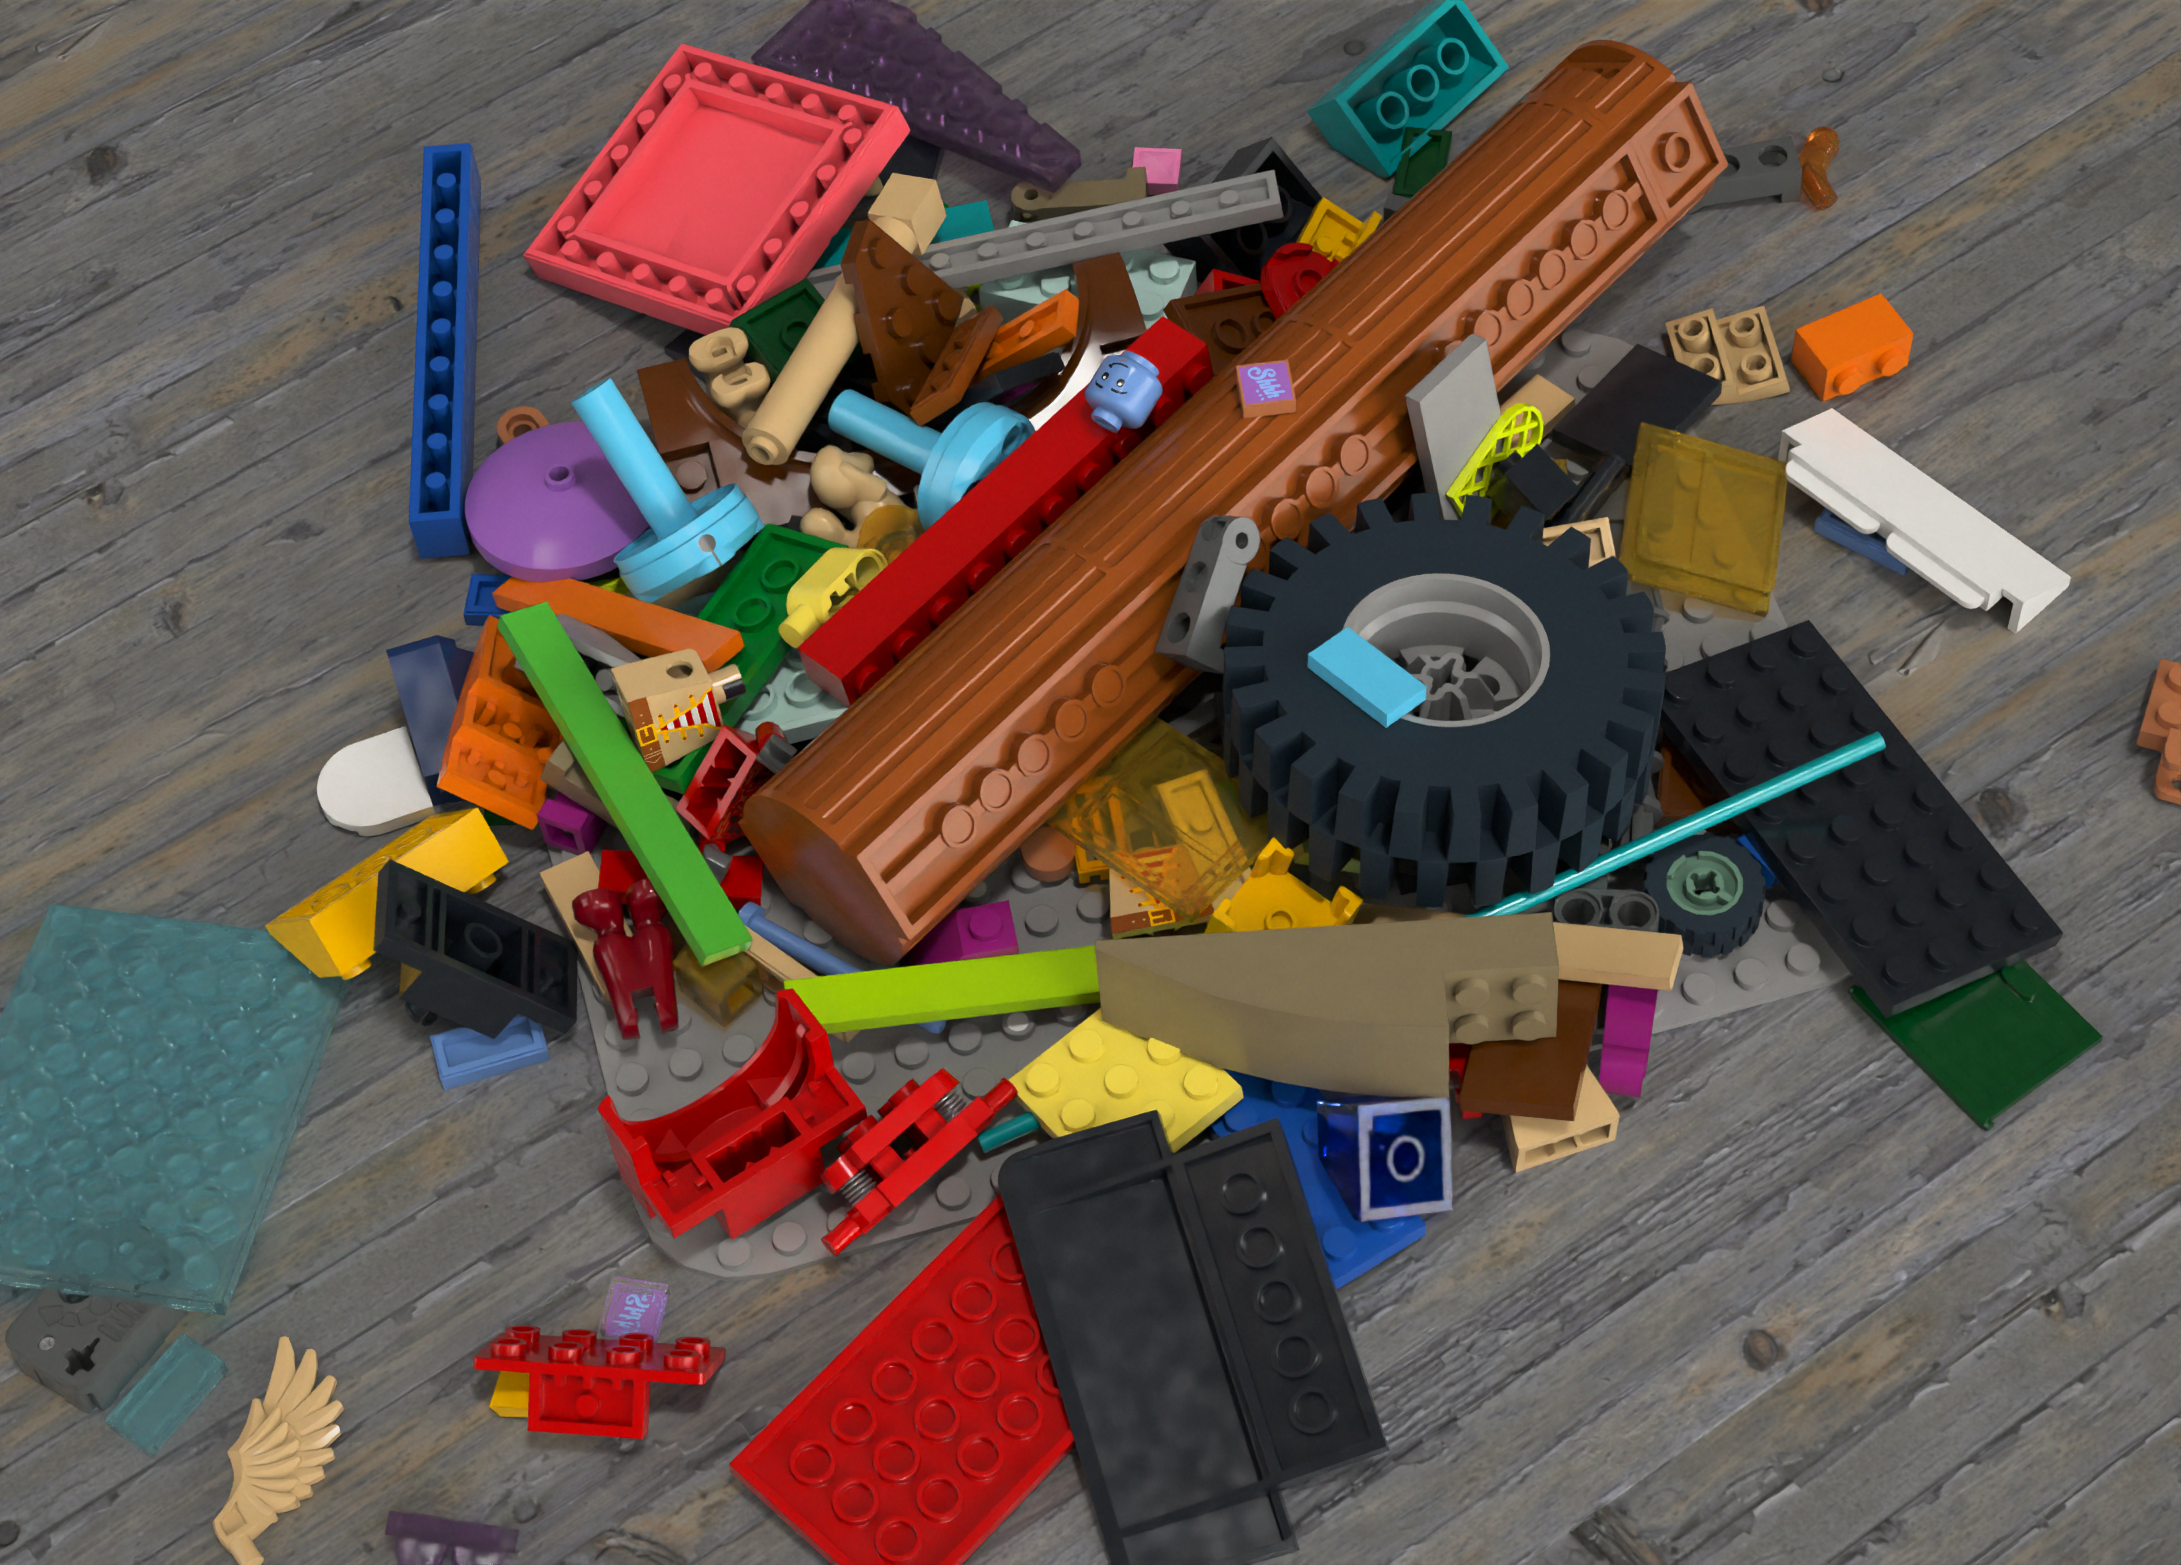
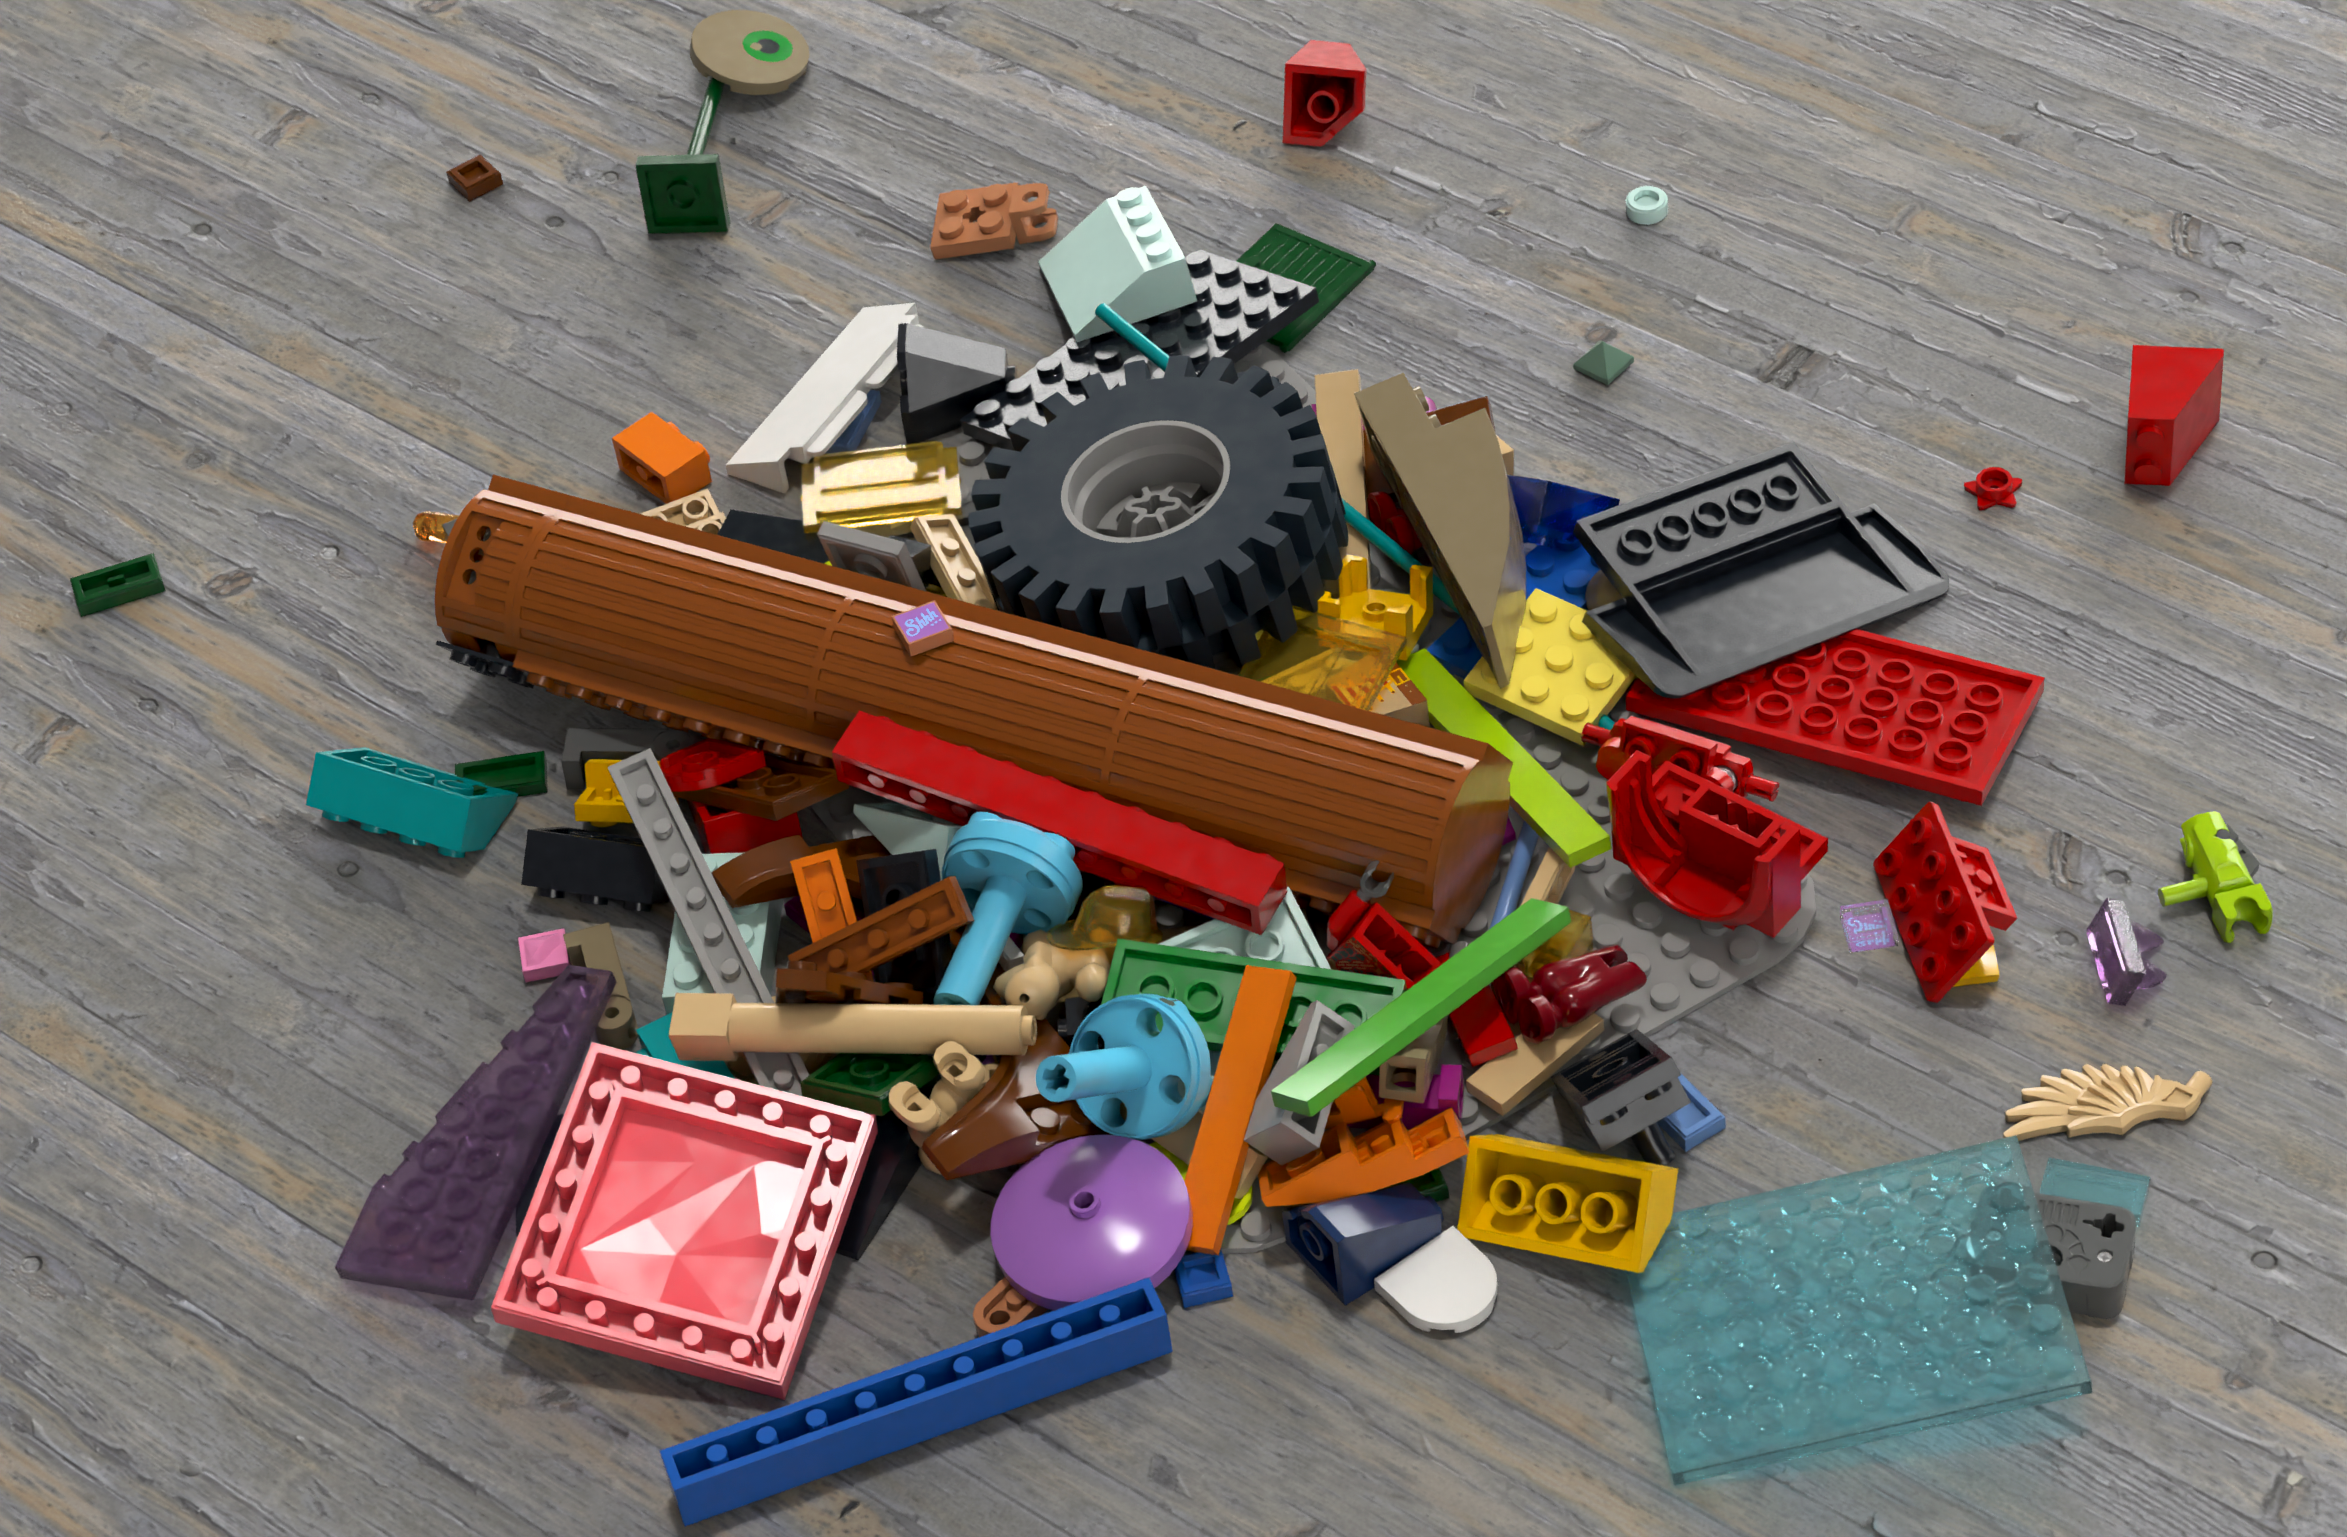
camera: 105 degrees left, 10 degrees down
tan torso [611,649,746,773] -> none
light yellow piece [778,547,888,648] -> none
medium blue head [1084,351,1163,433] -> none
dark grey leg [1154,515,1260,674] -> none
medium azure tile [1307,627,1427,728] -> none
none -> black slope [897,323,1018,445]
none -> light aqua slope [1038,186,1197,342]
none -> sand green slope [1573,340,1634,385]
none -> light aqua tile [1626,186,1668,225]

